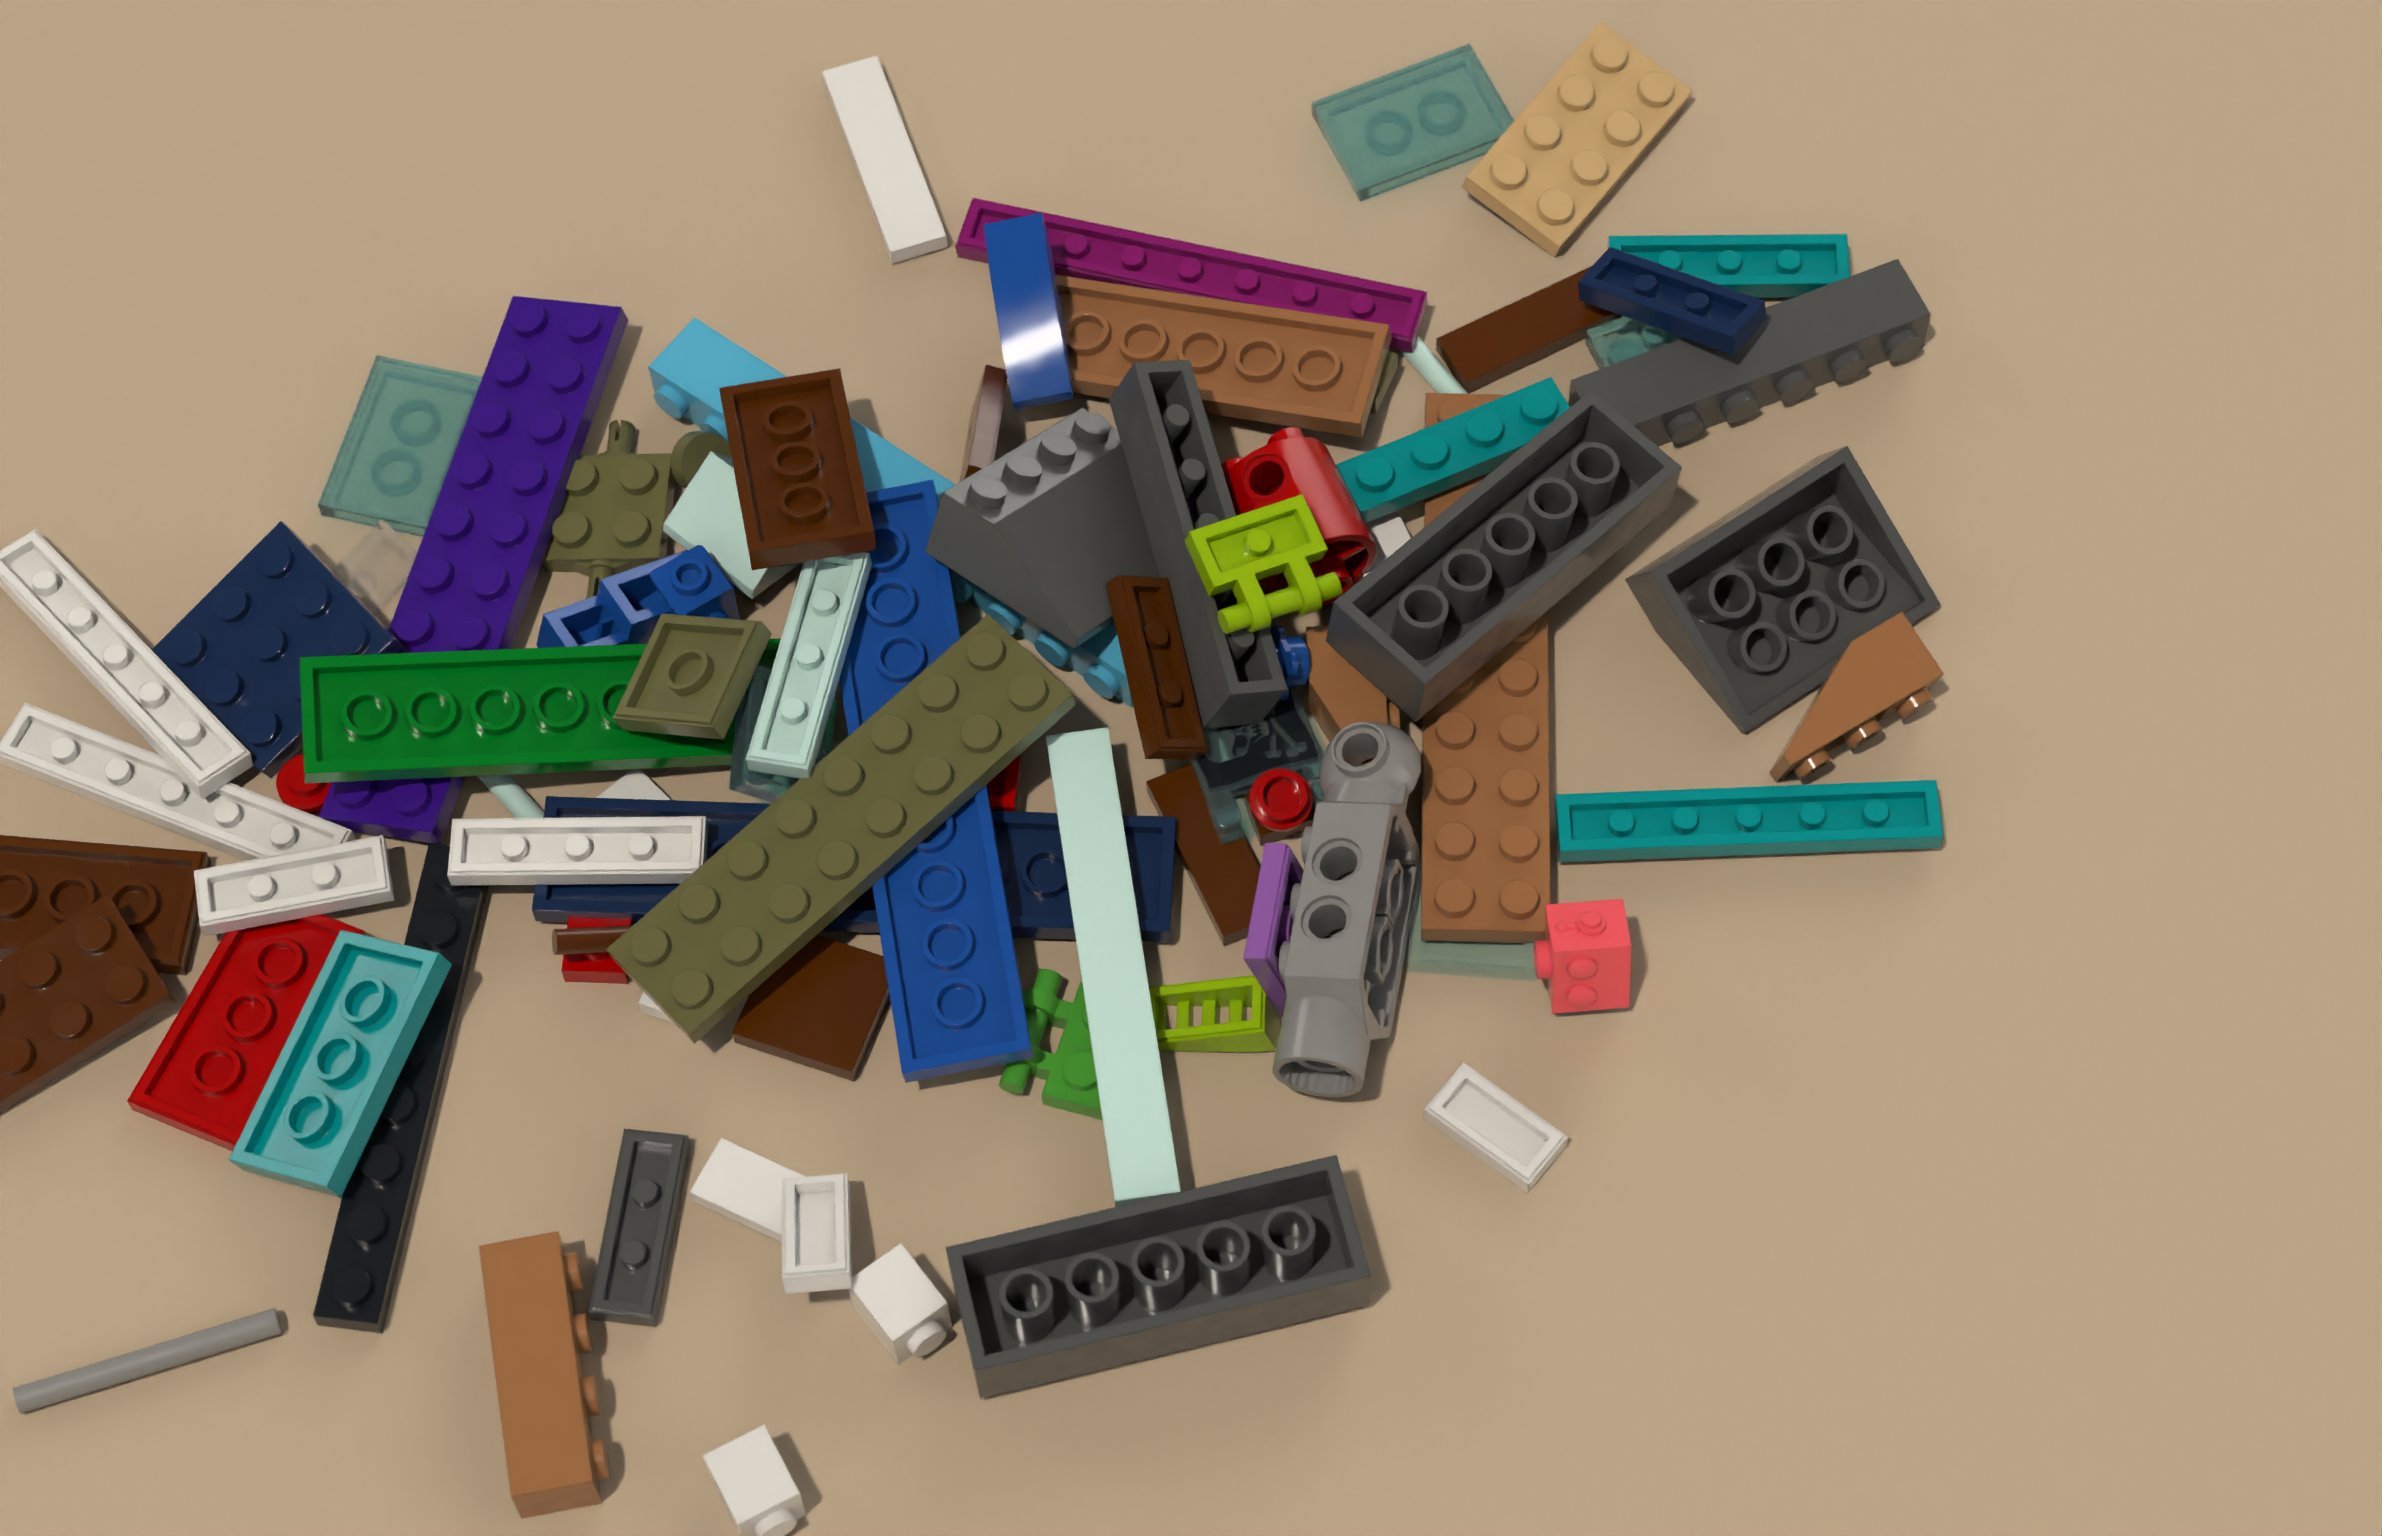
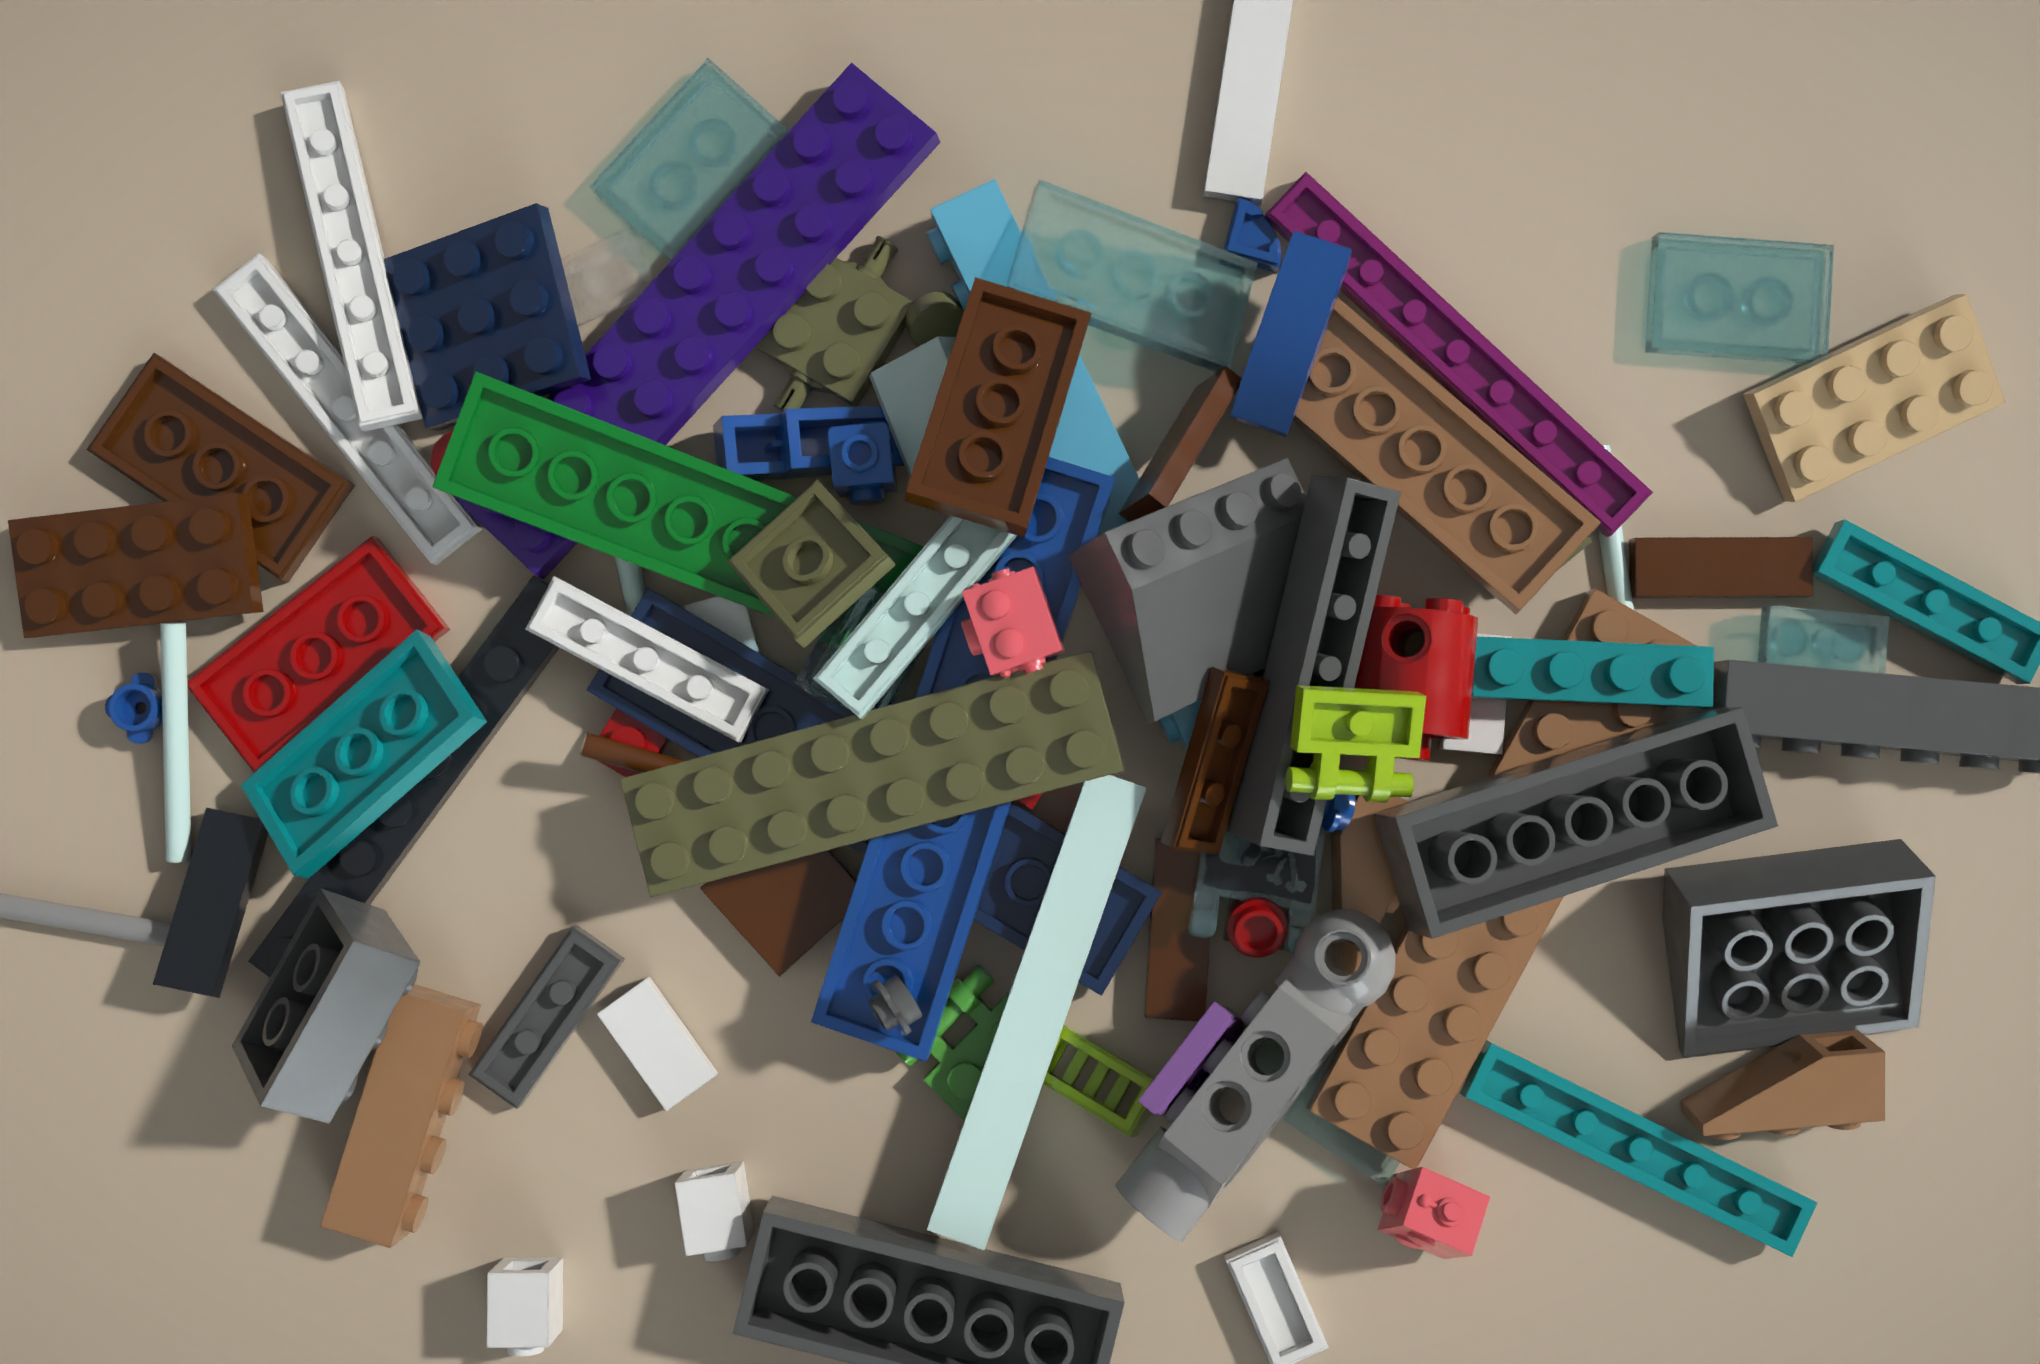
camera: 20 degrees right, 25 degrees up
white tile [194,835,394,936] -> none
white tile [782,1173,852,1294] -> none
dark blue plate [1578,247,1766,355] -> none
none -> blue plate [105,672,162,744]
none -> black tile [153,808,268,998]
none -> light aqua bar [160,623,192,863]
none -> dark grey brick [232,888,420,1124]
none -> dark grey plate [867,975,922,1036]
none -> coral head [961,567,1065,678]
none -> clear light blue tile [1006,180,1258,372]
none -> blue tile [1221,197,1281,273]

